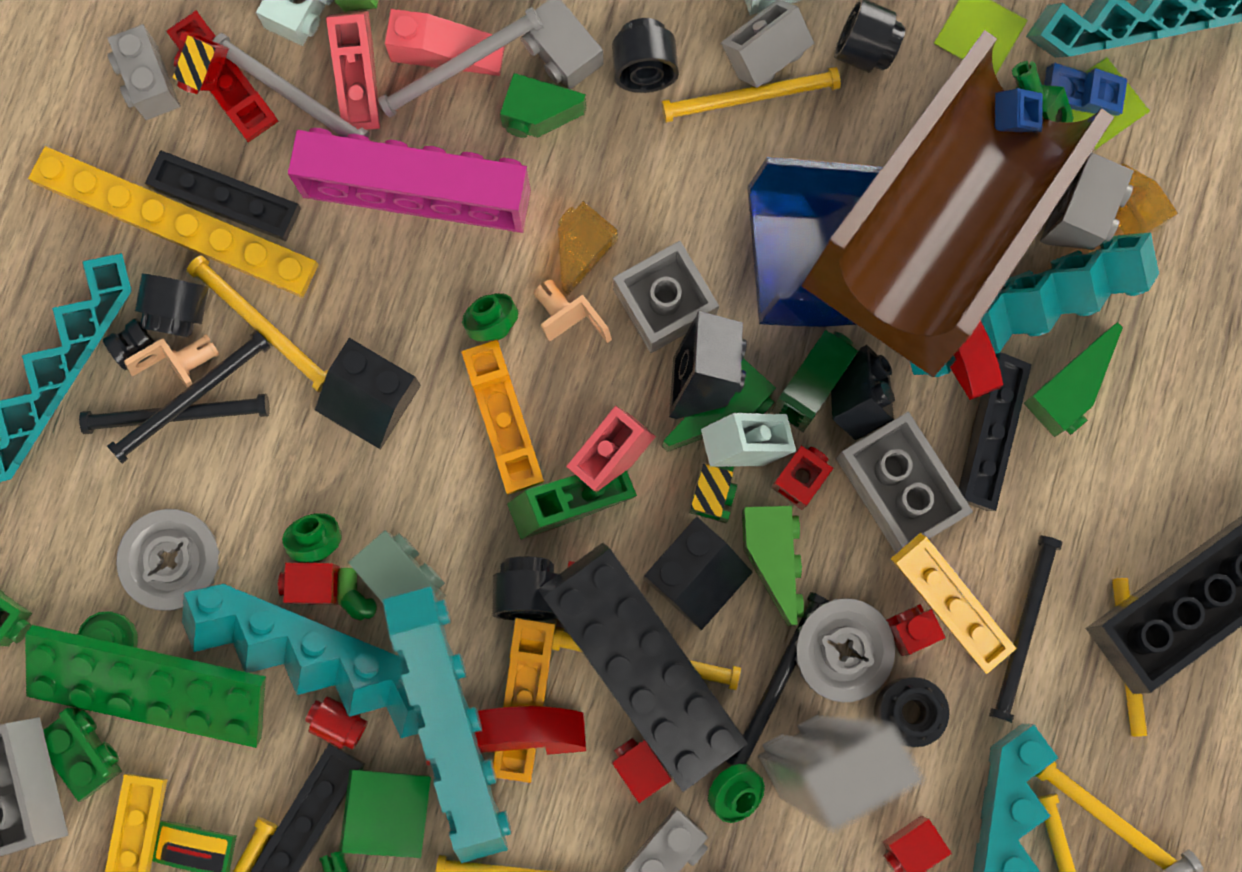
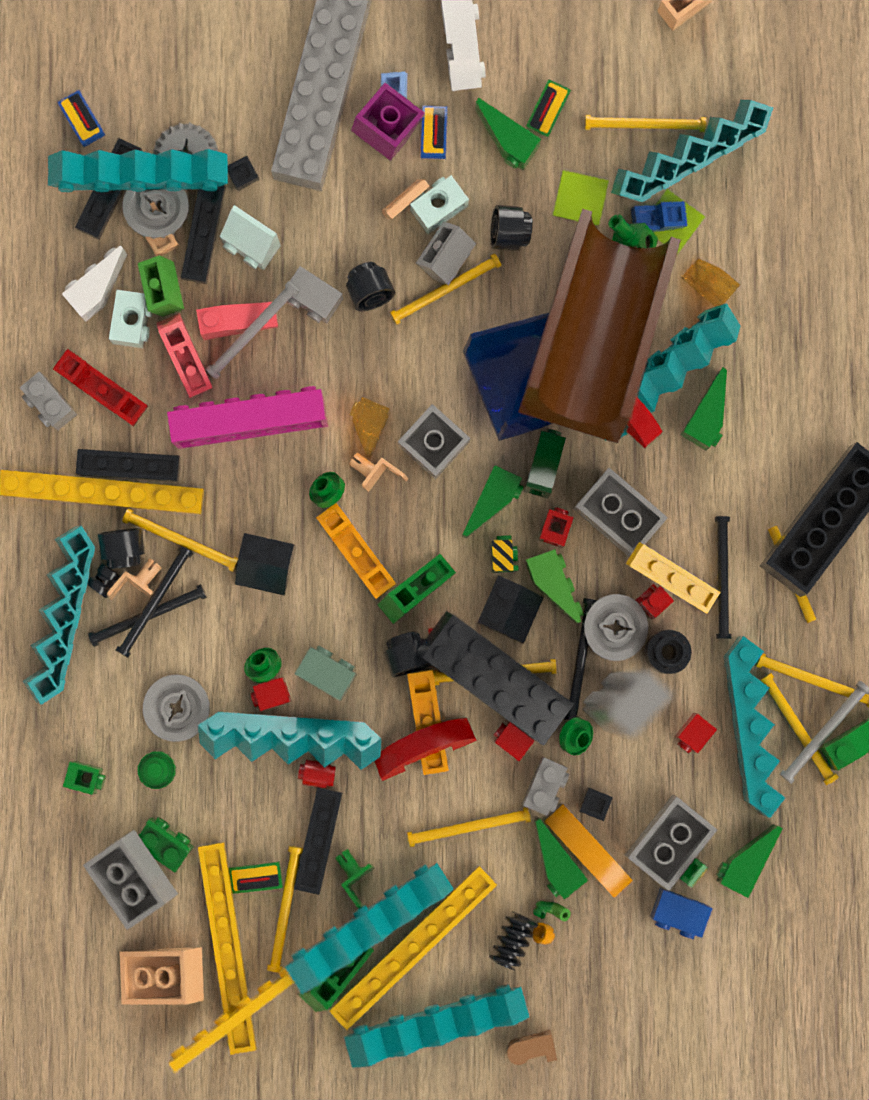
camera: 20 degrees left, 5 degrees up
green plate [25,625,266,748] -> none
brick [172,32,229,94] -> none
light grey bar [213,33,369,137] -> none
green arm [337,568,377,621] -> none
green tile [339,769,431,858] -> none
teal brick [383,586,512,863] -> none
green slope [500,73,586,138] -> none
coral slope [566,406,656,492] -> none
black slope [669,311,747,419] -> none
light aqua brick [701,413,796,467] -> none
black slope [831,344,895,440] -> none
black plate [958,352,1032,511] -> none
blue slope [995,88,1043,132] -> none
light grey slope [1040,152,1134,250] -> none

